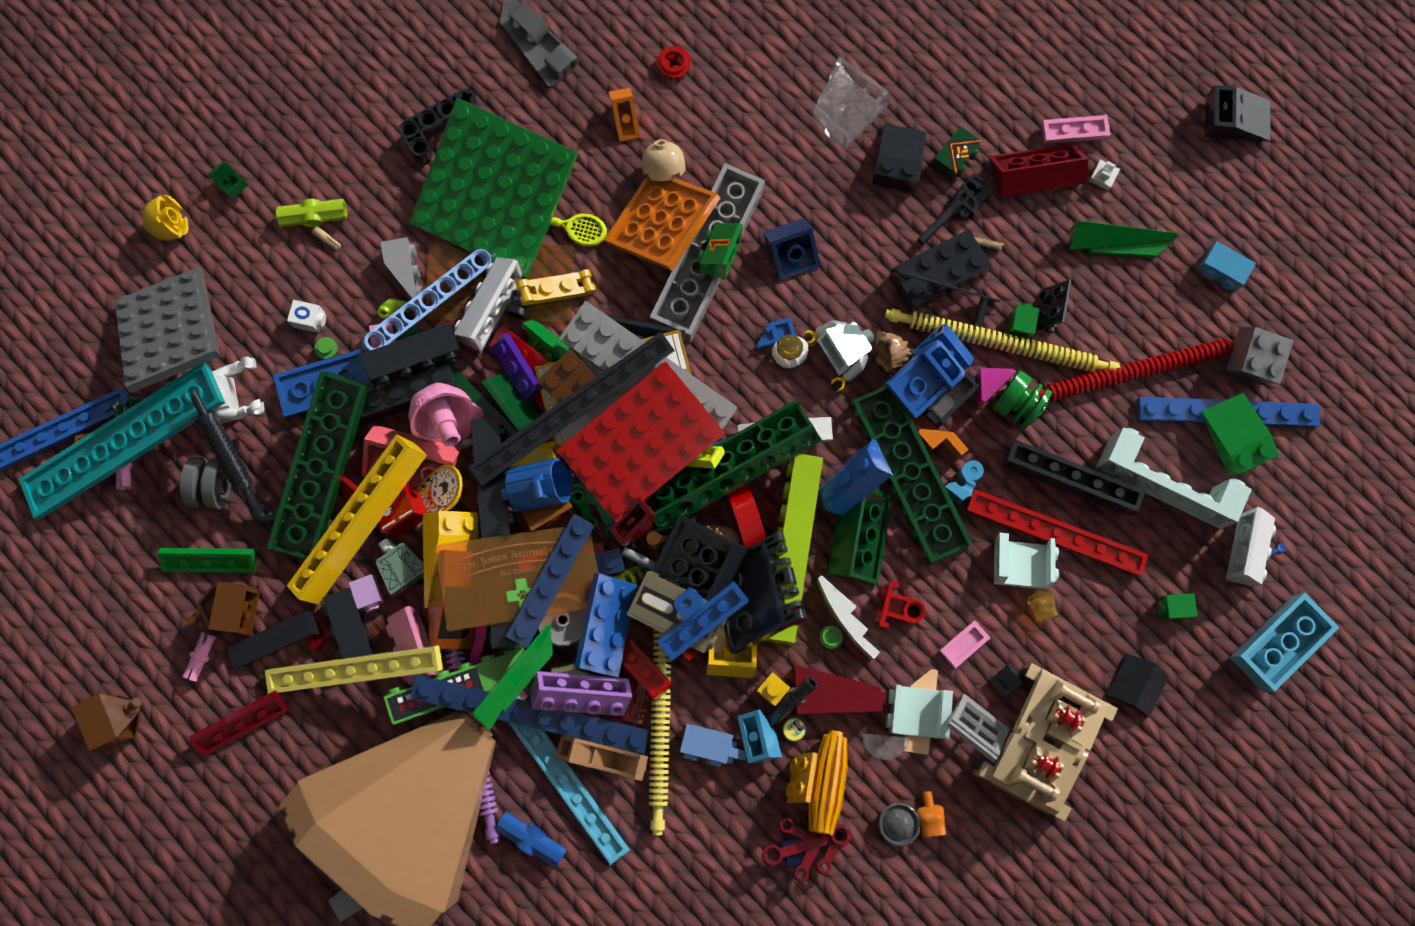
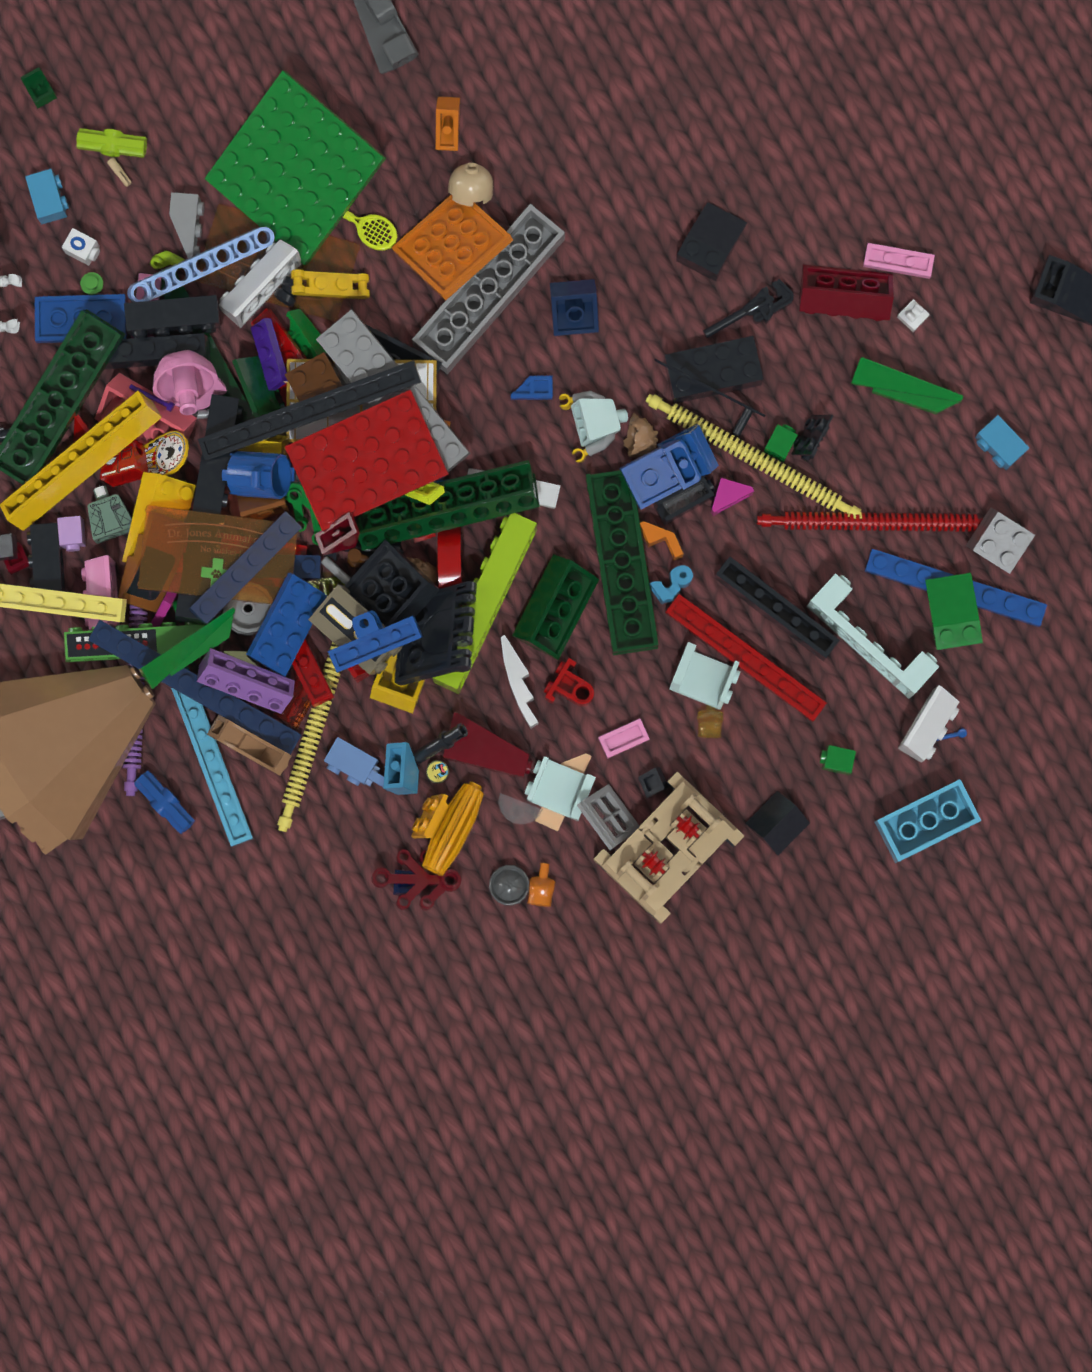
camera: 20 degrees right, 5 degrees up
black beam [399,88,479,164] -> none
red gear [657,46,691,80] -> none
green slope [697,223,743,280] -> none
yellow brick [756,672,790,707] -> none
hair [772,335,809,369] -> none
clear wedge [813,56,889,150] -> none
blue slope [818,439,893,516] -> none
bright green plate [819,625,843,649] -> none
dark green brick [931,126,981,181] -> none
tan piece [975,237,1004,251] -> none
green wheel [992,370,1052,431] -> none
none -> dark azure brick [25,169,69,225]
none -> dark purple piece [129,384,175,412]

